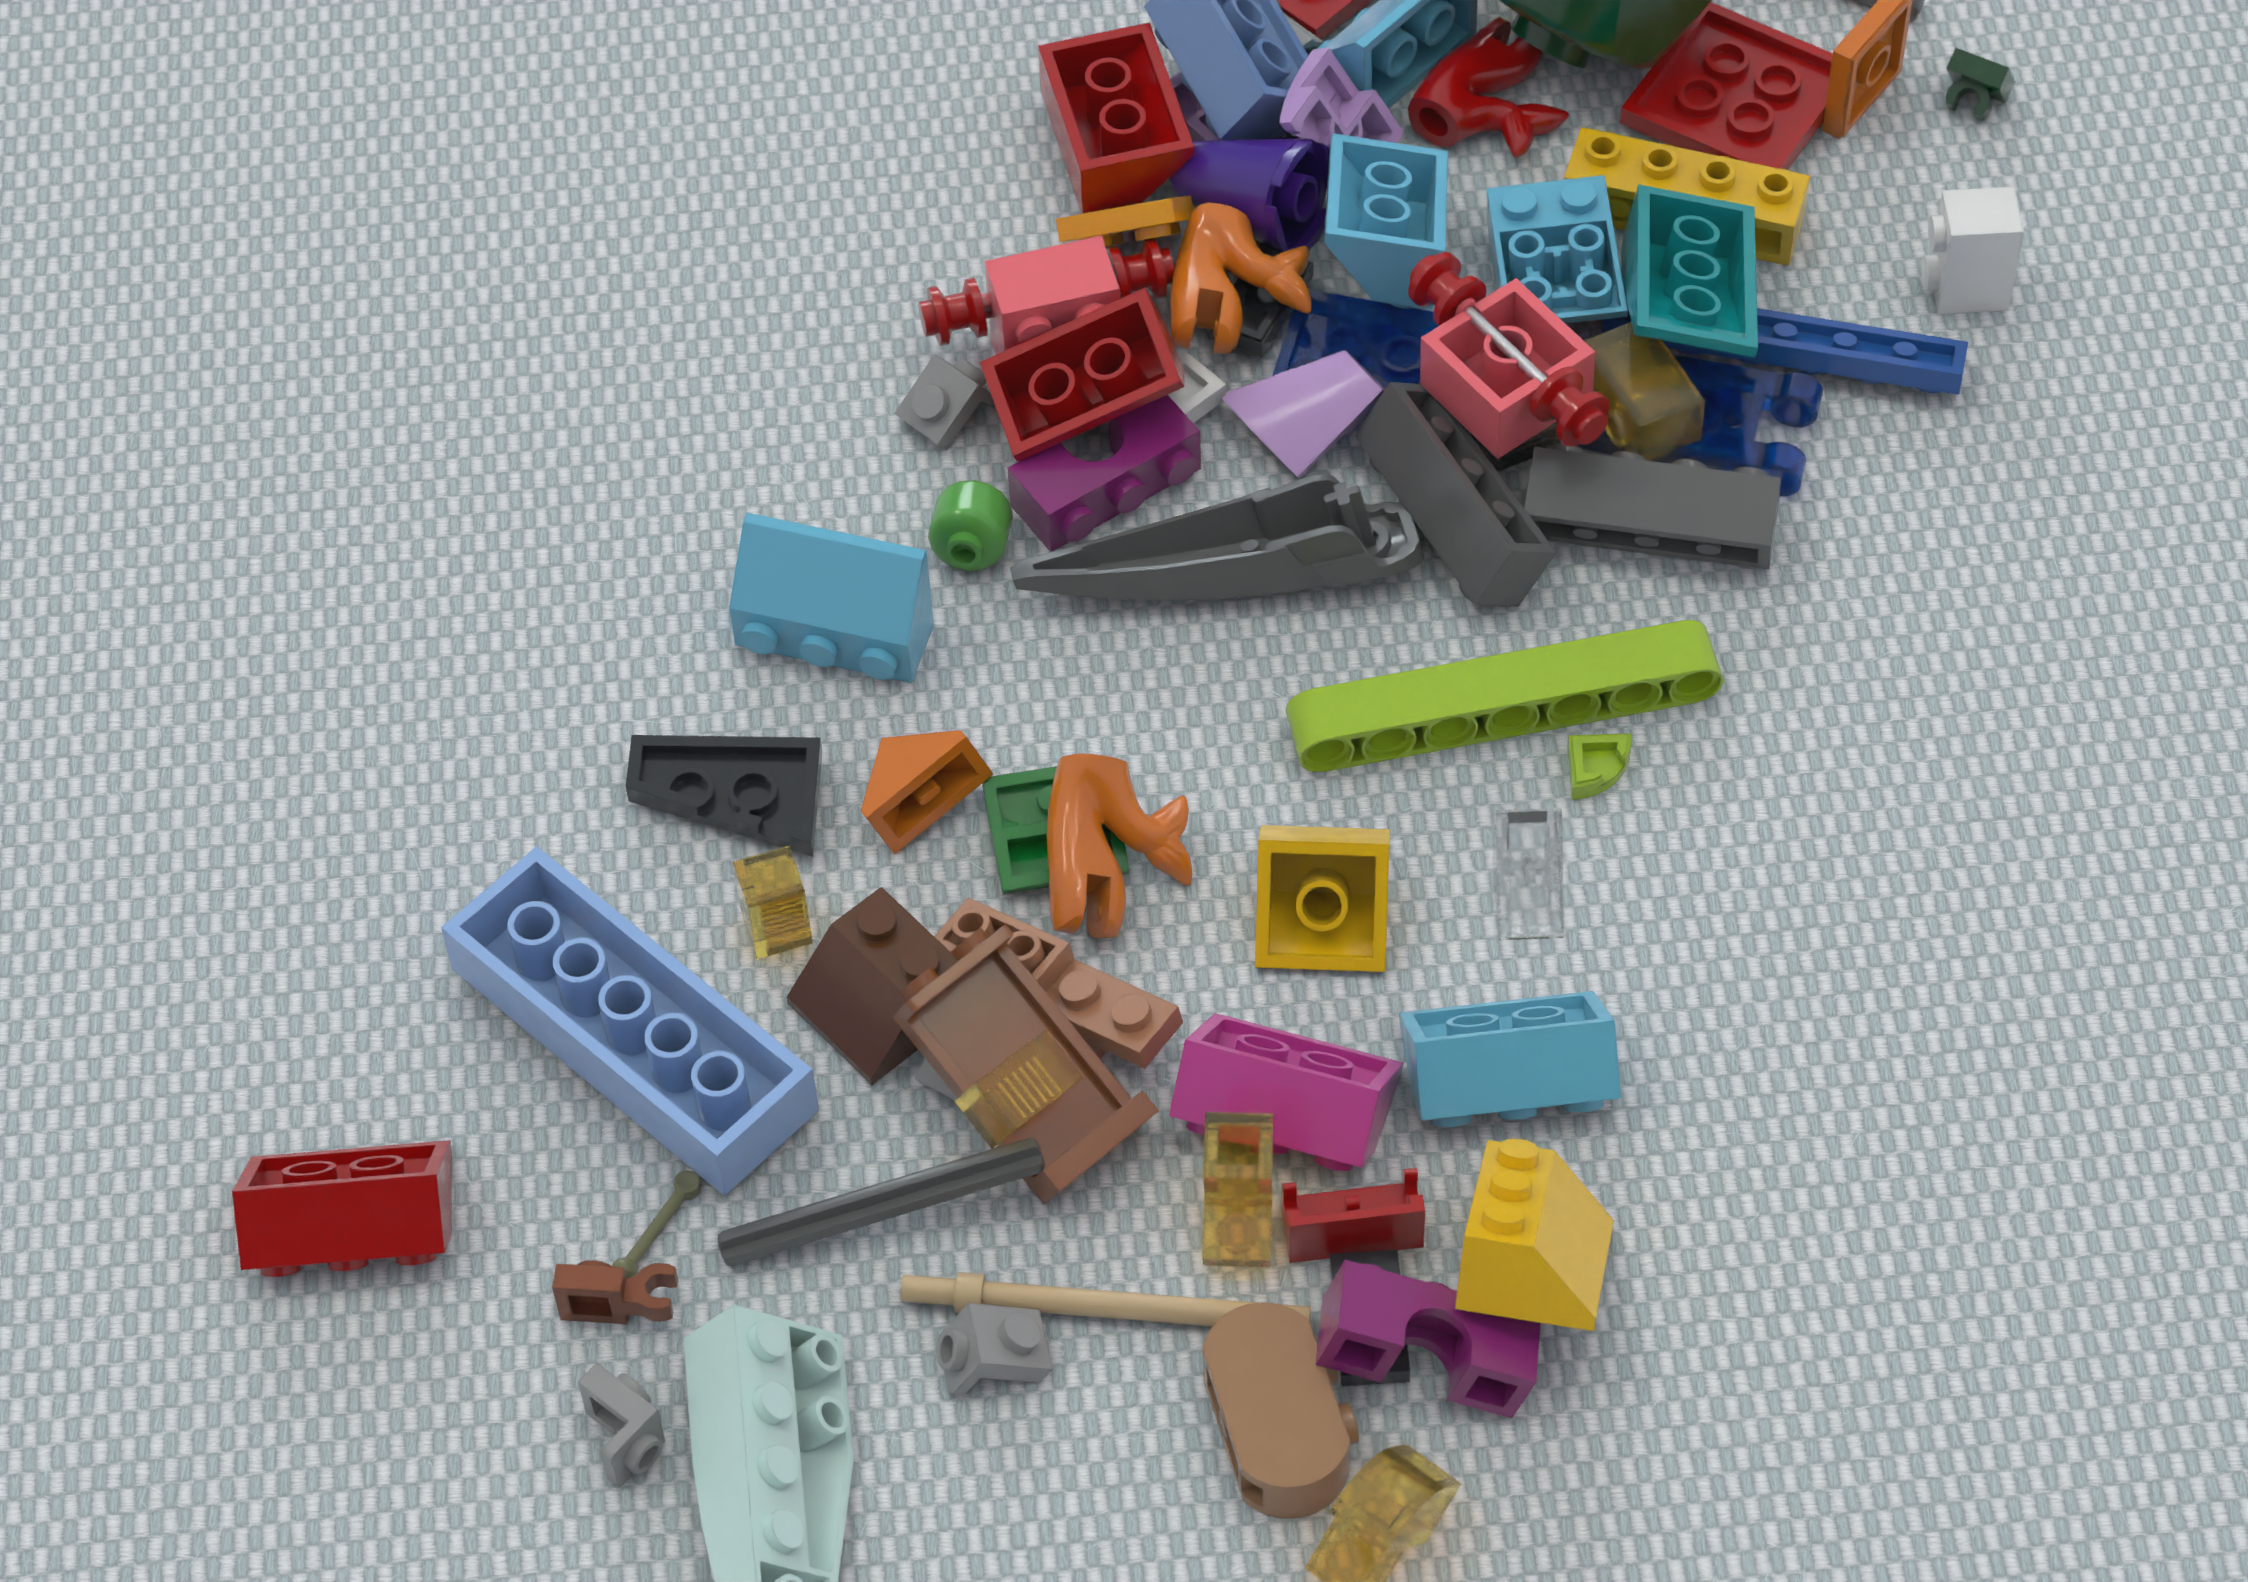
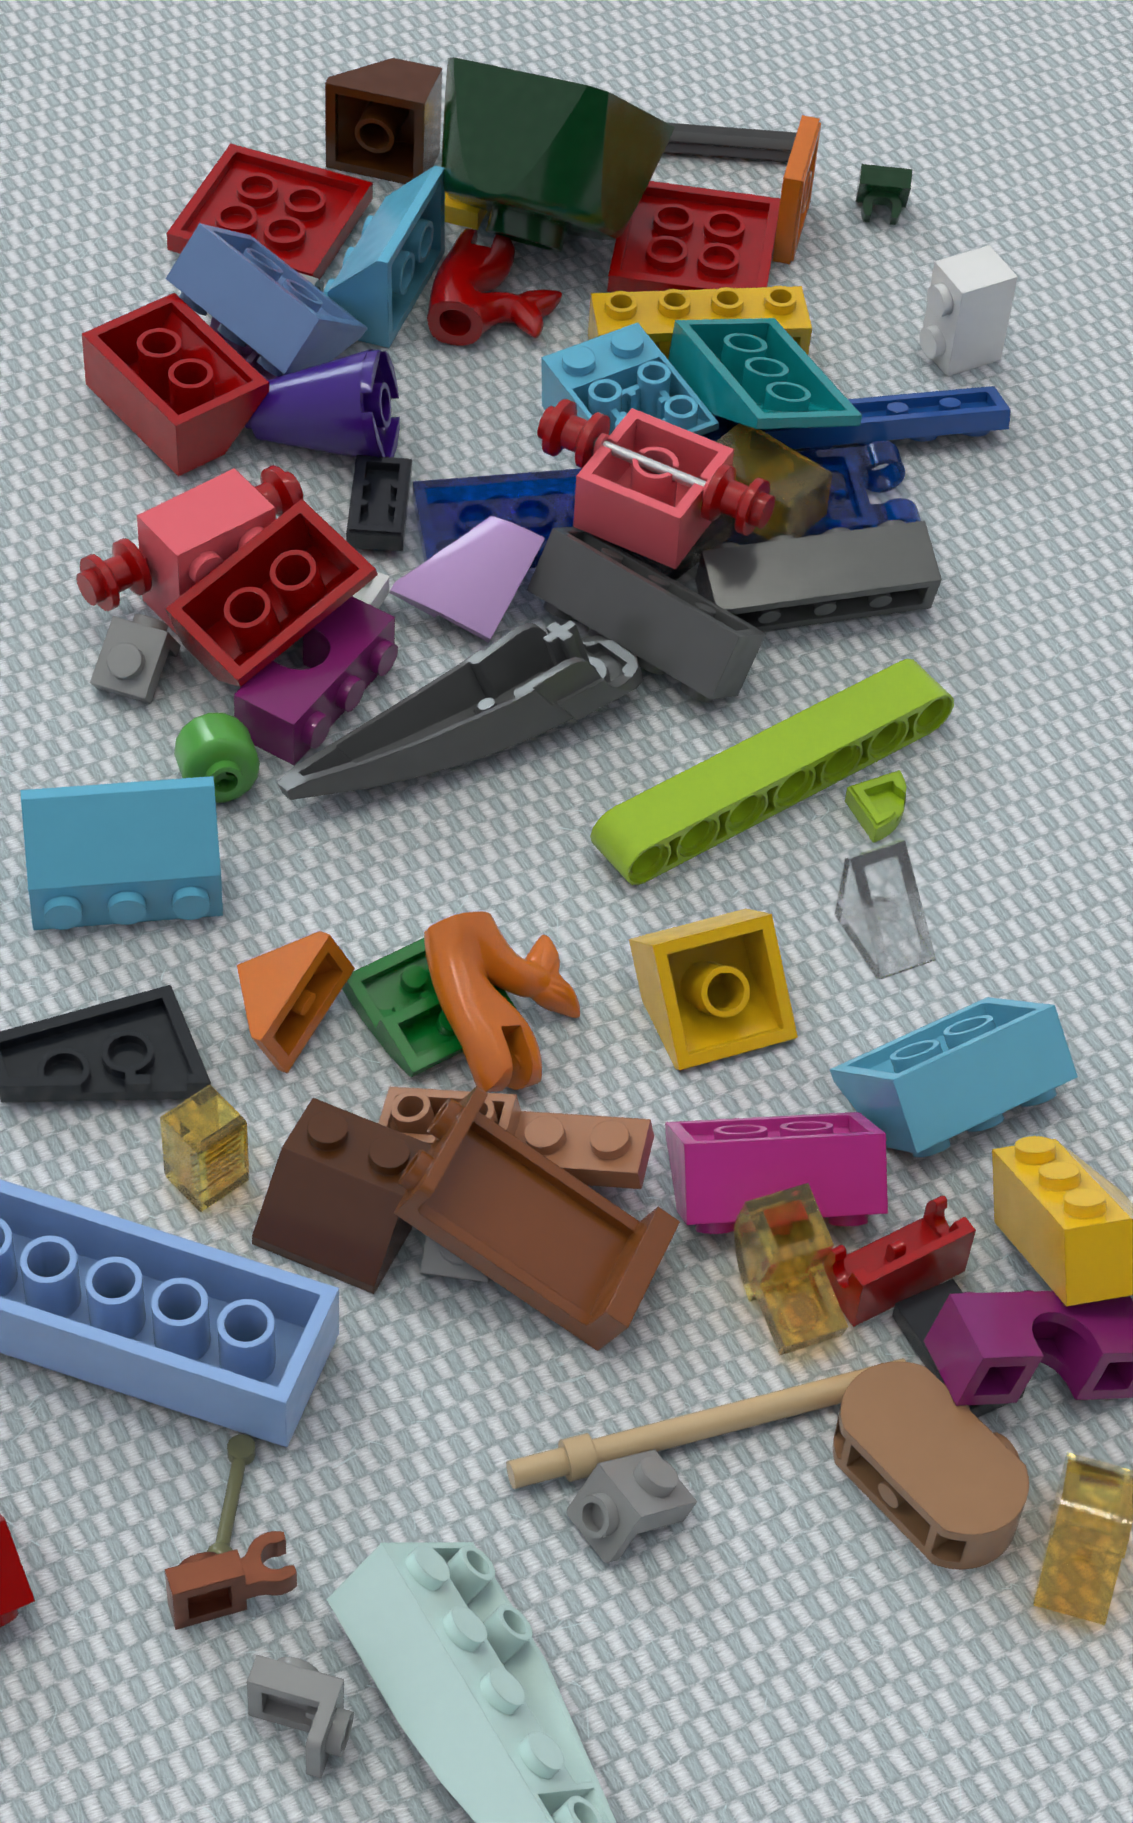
camera: 30 degrees left, 5 degrees down
dark grey axle [718,1137,1045,1266] -> none
clear yellow piece [954,1029,1084,1149] -> none
light orange plate [1056,196,1193,247] -> none
orange piece [1170,203,1311,354] -> none
lavender slope [1280,48,1404,149] -> none
medium azure slope [1324,133,1448,310] -> none

